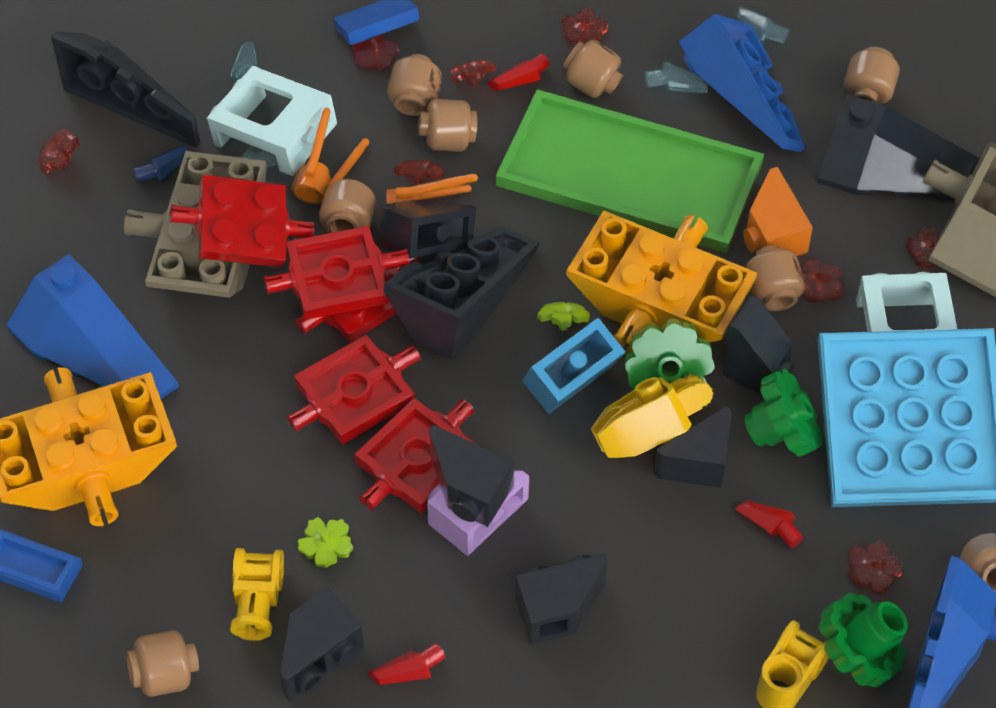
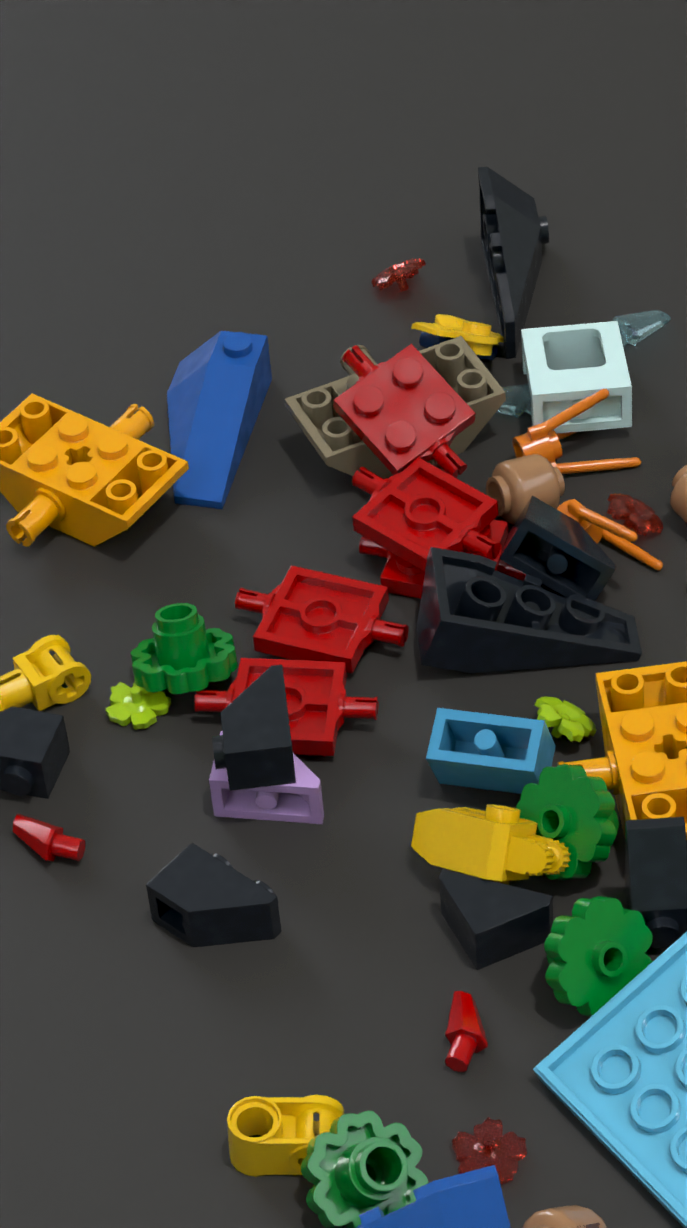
camera: 60 degrees right, 10 degrees down
none -> green plant [130,603,238,694]
none -> yellow plate [411,314,504,356]

